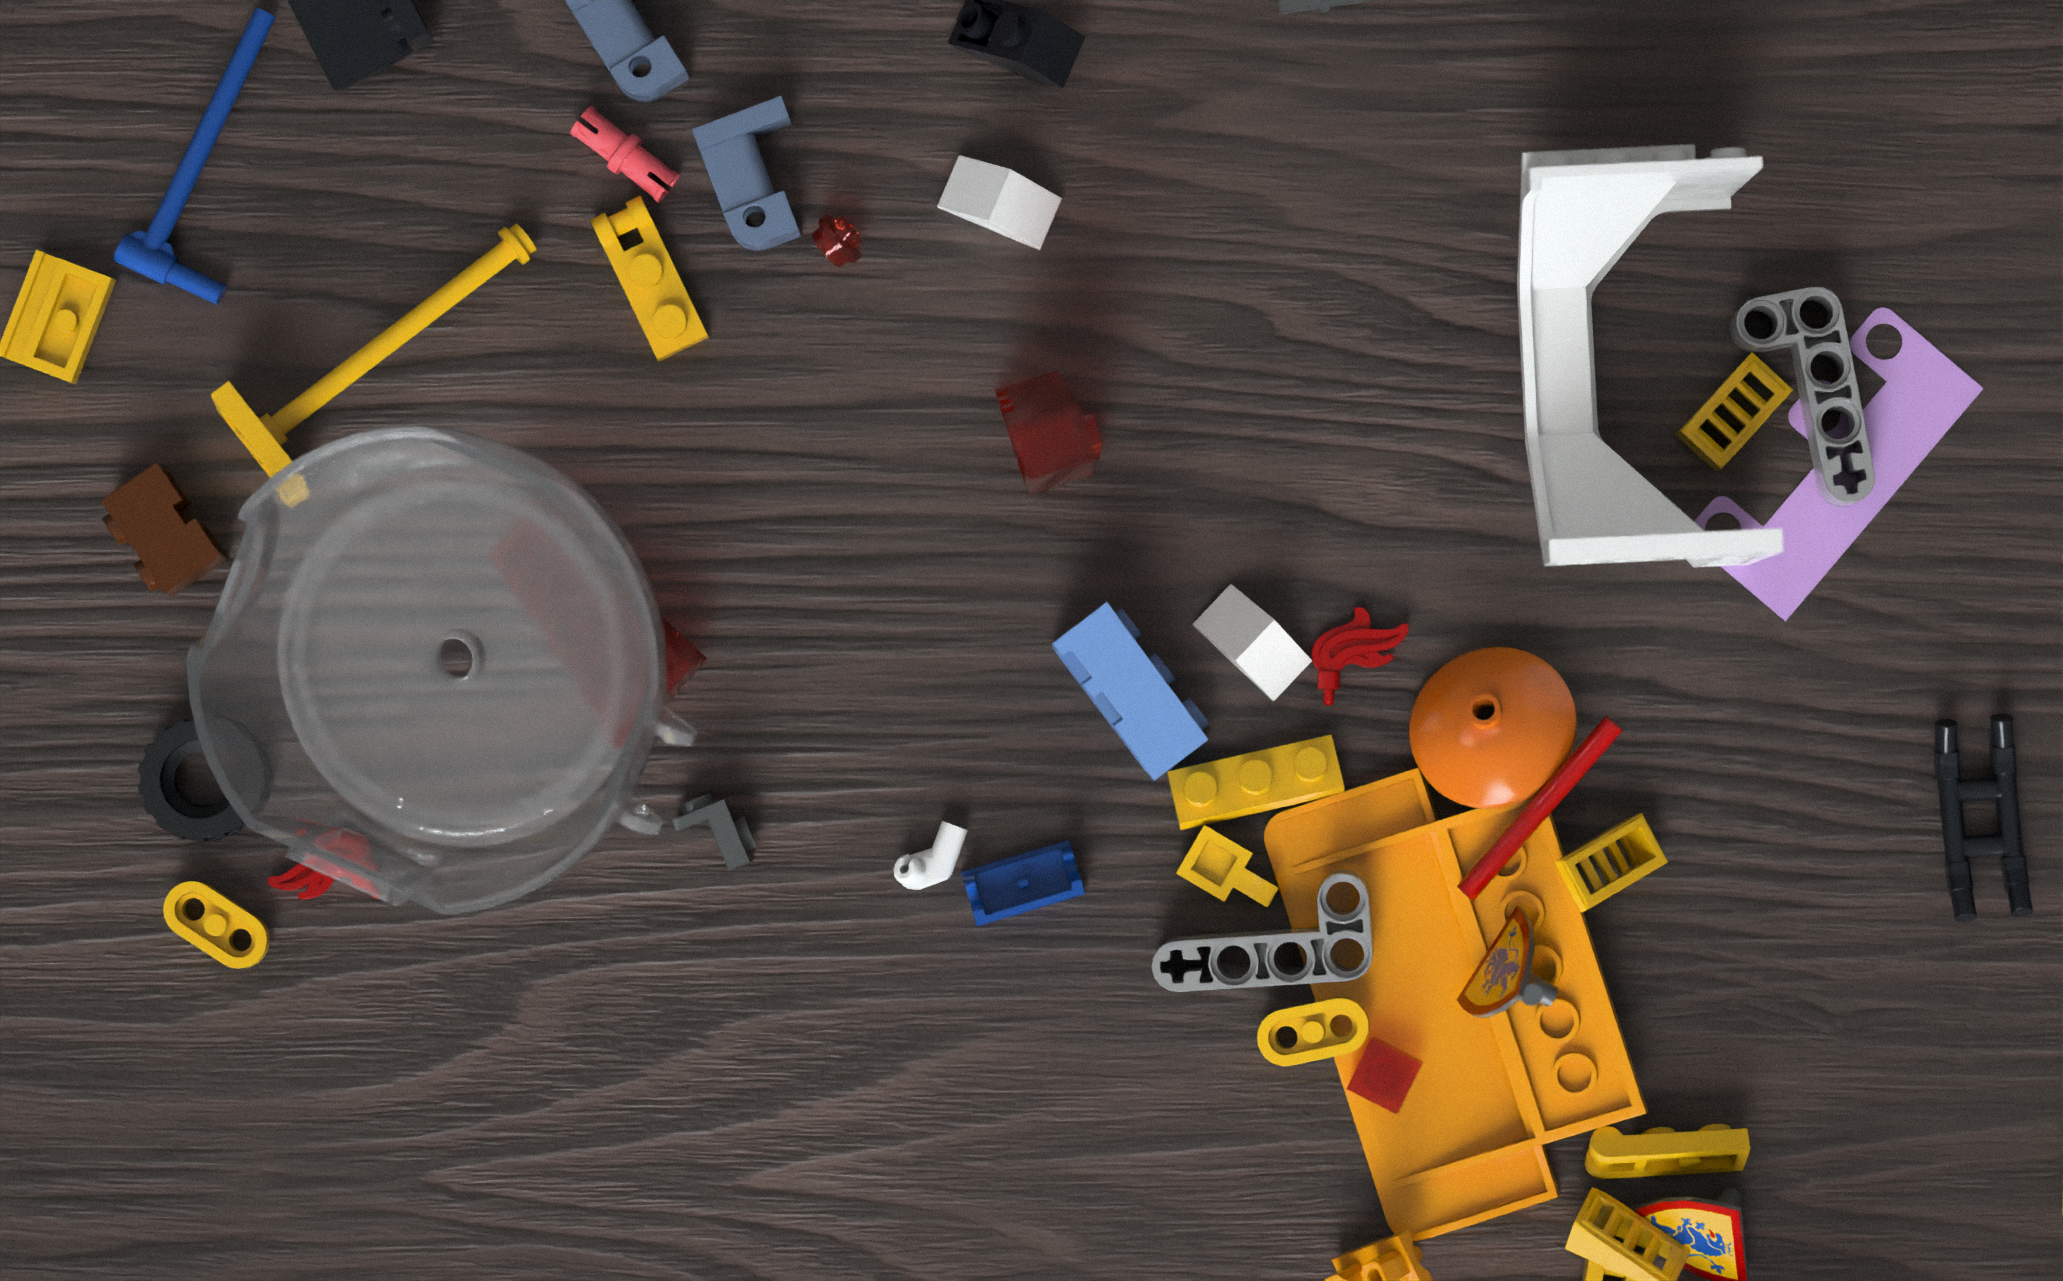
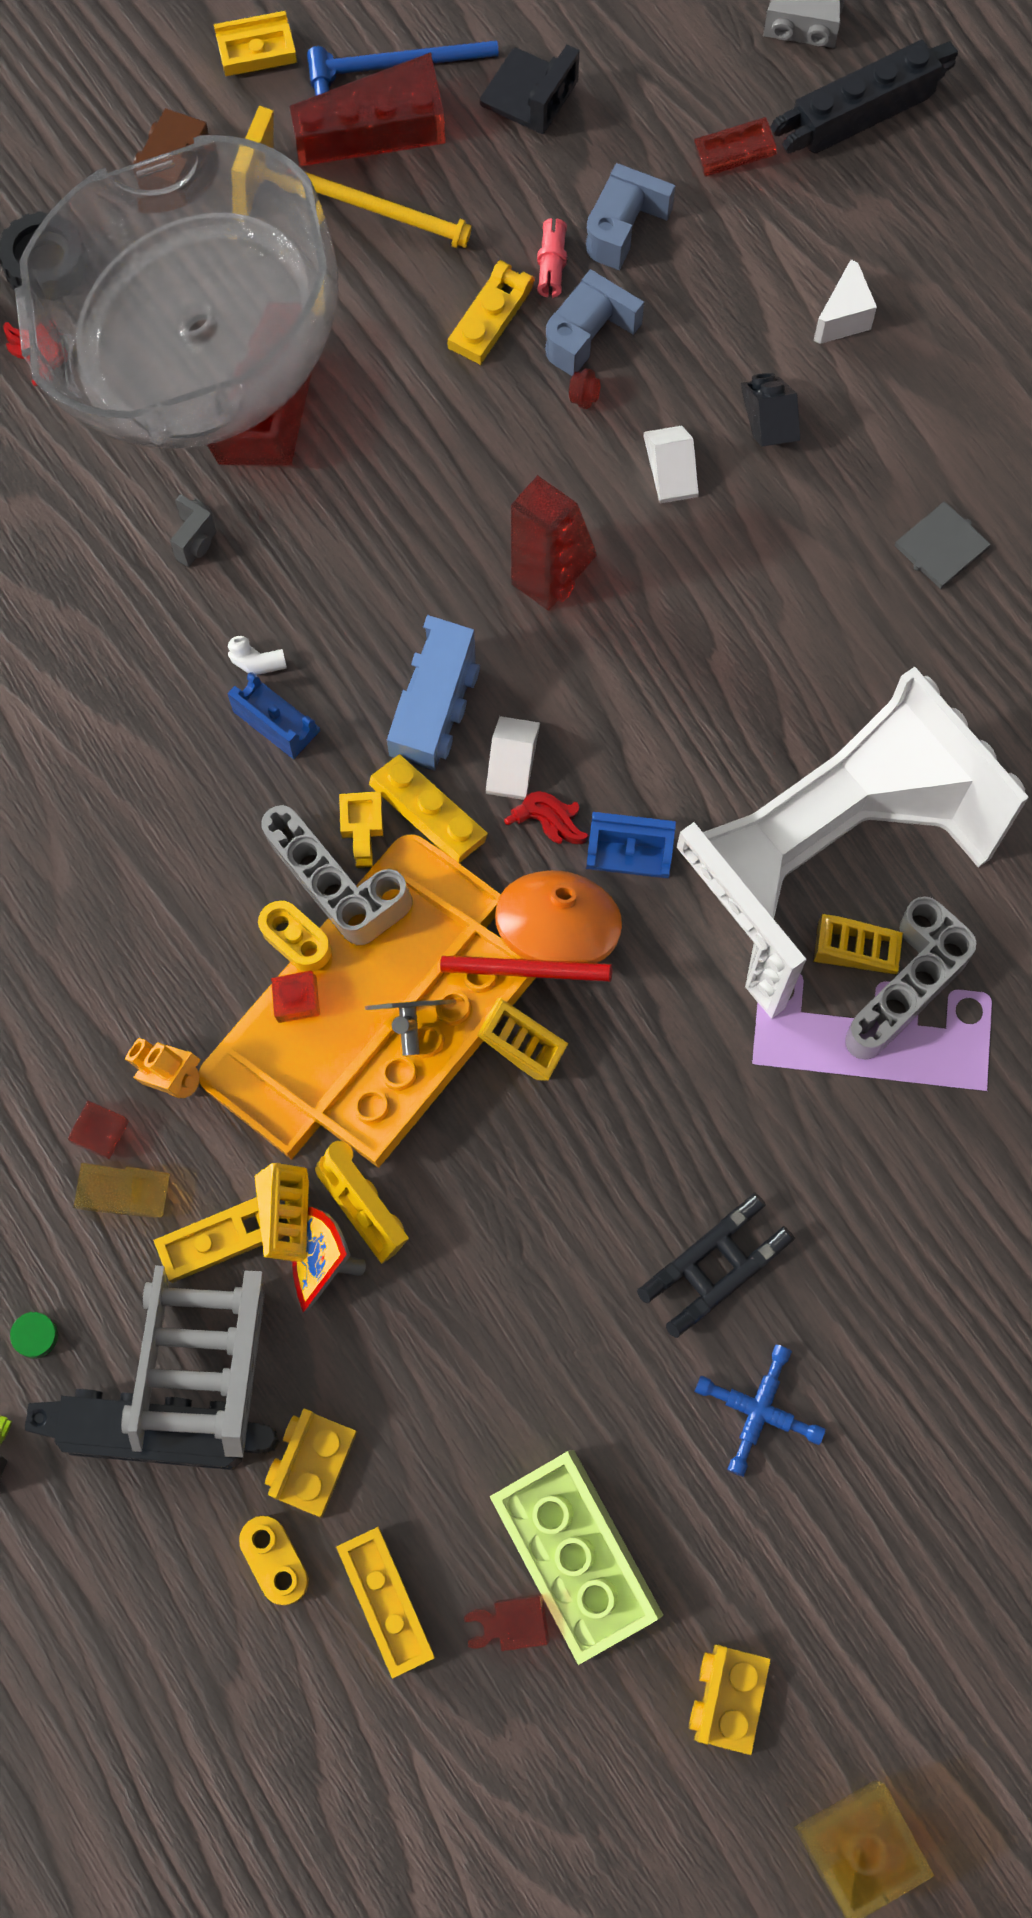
camera: 60 degrees right, 15 degrees down
none -> clear red wedge [290,52,445,166]
none -> blue hinge [586,812,676,878]

